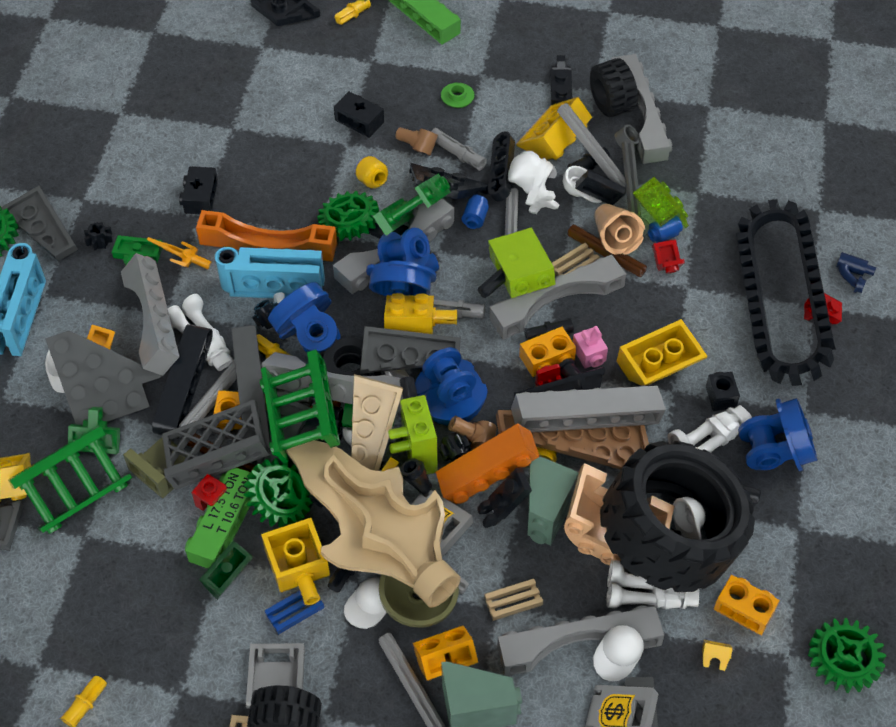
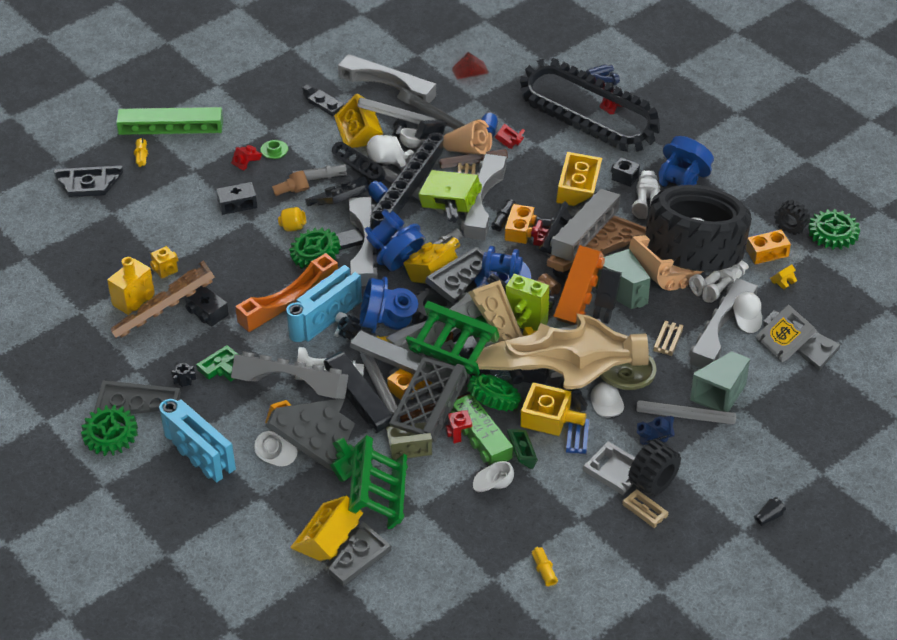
camera: 50 degrees left, 10 degrees down
light orange piece [147,237,212,269] -> none
green fence [373,173,451,236] -> none
black cone [401,458,432,494] -> none
light orange brick [413,625,479,681] -> none
bright pink brick [573,326,608,368] -> none
black tyre [590,58,638,117] -> none
clear neon green bracket [633,177,689,228] -> none
none -> yellow brick [107,257,155,315]
none -> medium nougat wing [111,260,215,338]
none -> yellow brick [150,246,178,279]
none -> red bracket [231,145,262,170]
none -> black beam [370,133,444,230]
none -> clear red slope [452,52,489,79]
none -> white cap [473,461,514,492]
none -> dark blue hips [637,416,674,445]
none -> black tyre [774,200,810,235]

